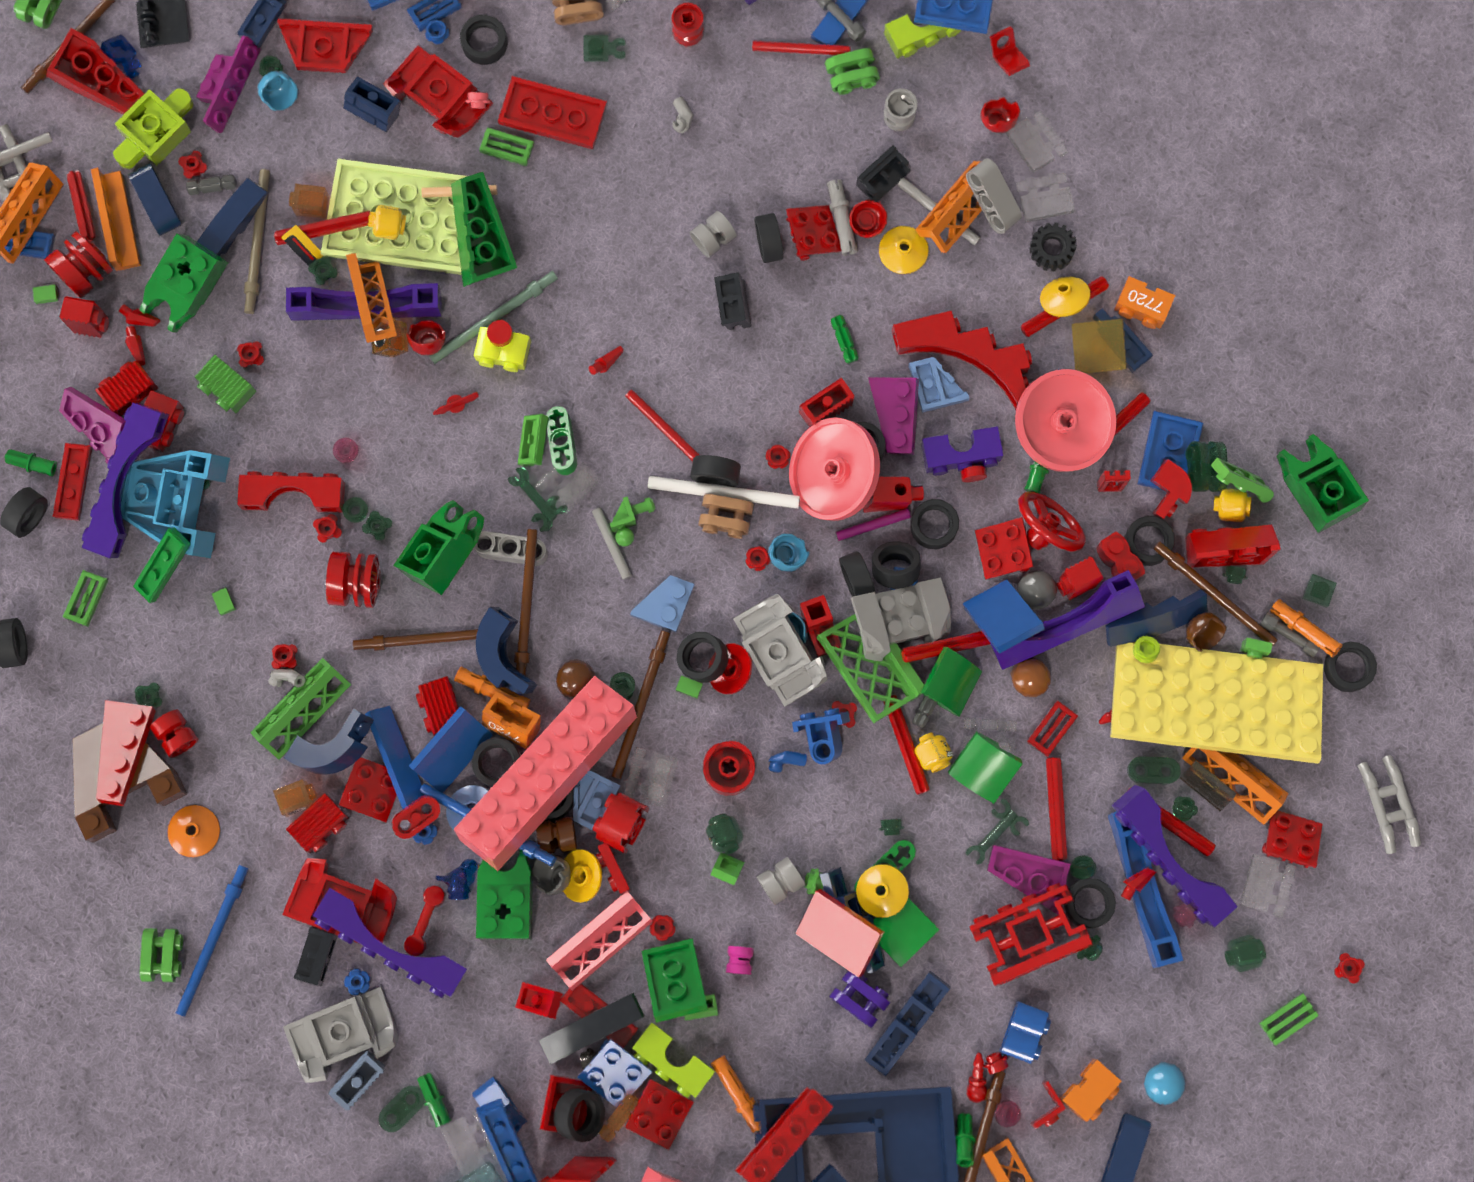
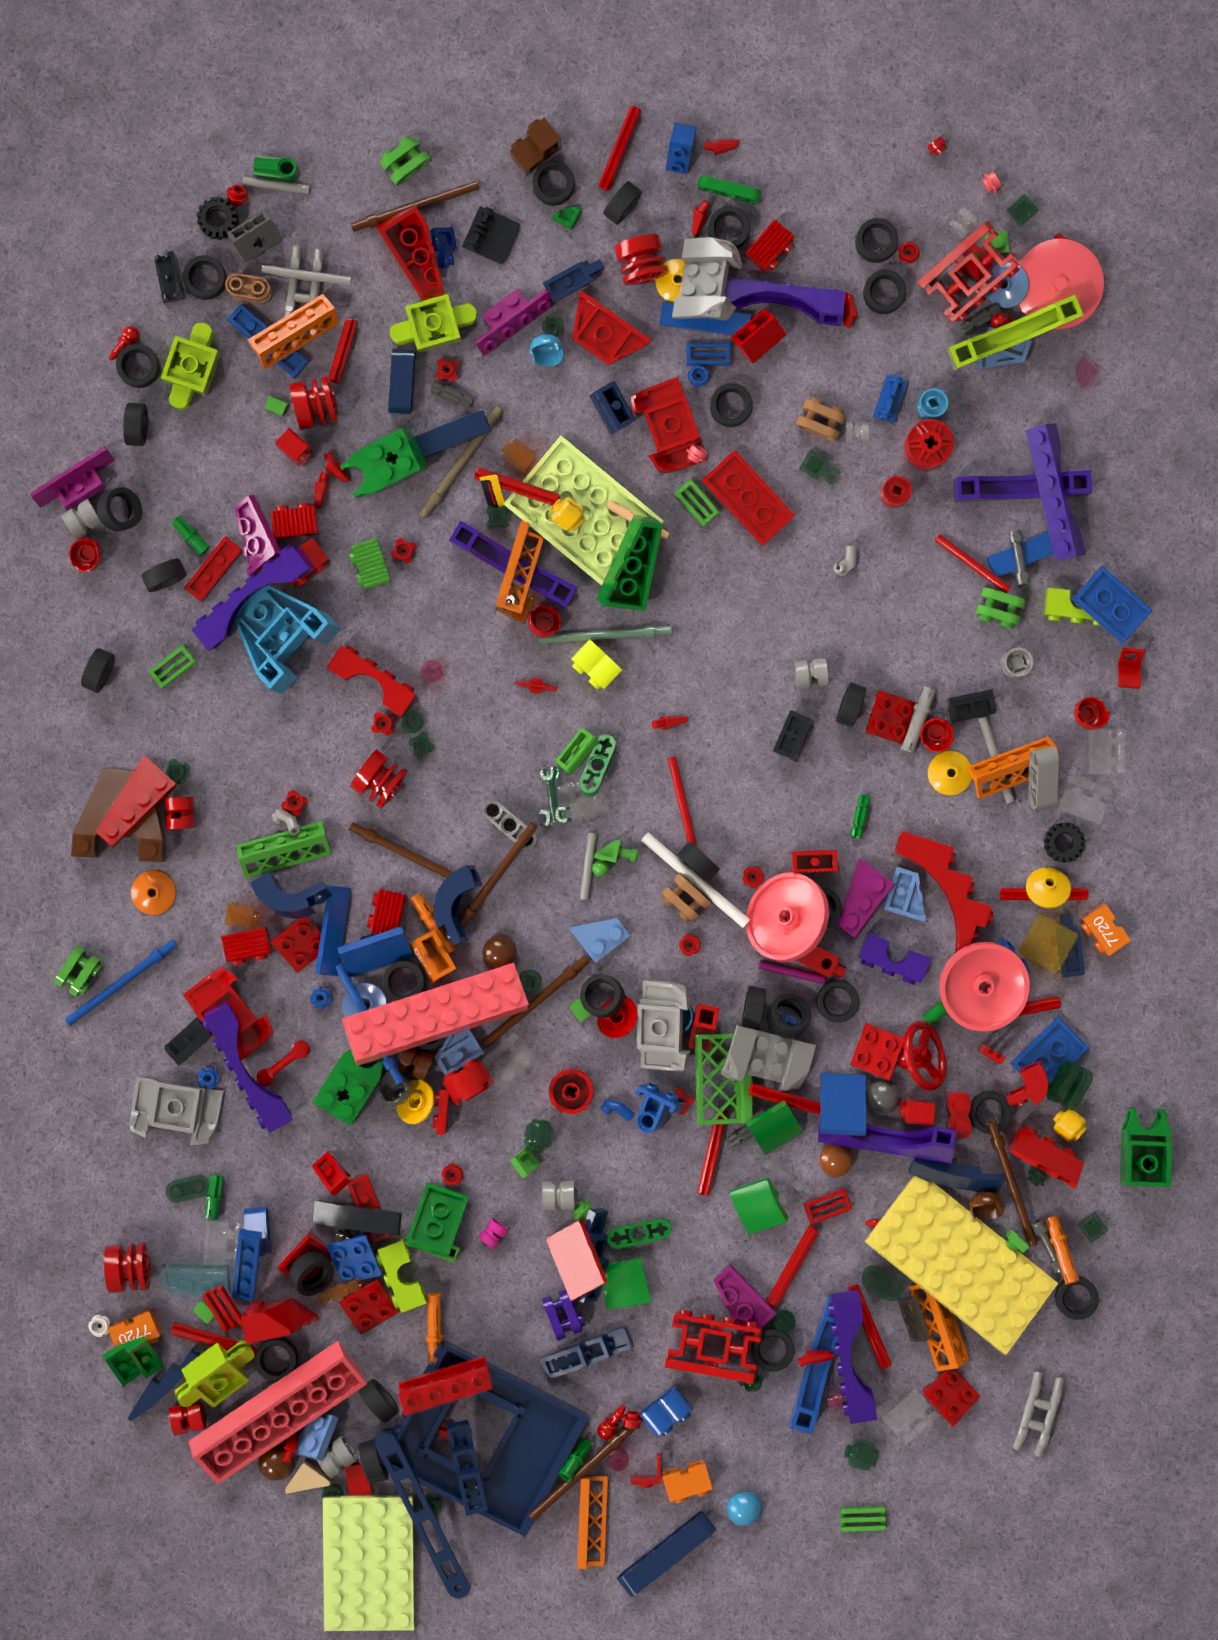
camera: 30 degrees right, 10 degrees up
orange fence [91,168,141,271] -> none
green tile [133,527,191,603] -> none
bright green piece [212,588,236,615] -> none
sand blue brick [328,1050,385,1110] -> none
red plate [392,795,440,839] -> none
green brick [393,500,484,595] -> none
clear blue animal [435,859,480,900] -> none
red tile [487,320,513,347] -> none
coral fence [546,891,653,990] -> none
dark azure hair [769,534,810,572] -> none
yellow dish [856,865,909,918] -> none
clear green plate [879,819,904,836] -> none
yellow head [915,732,953,773] -> none
red tile [960,466,987,483] -> none
clear green bar [965,799,1030,865] -> none
lime tile [1133,636,1160,663] -> none
clear green plate [1172,796,1198,821] -> none
bright green plate [1211,458,1274,503] -> none
red plate [1334,953,1365,984] -> none

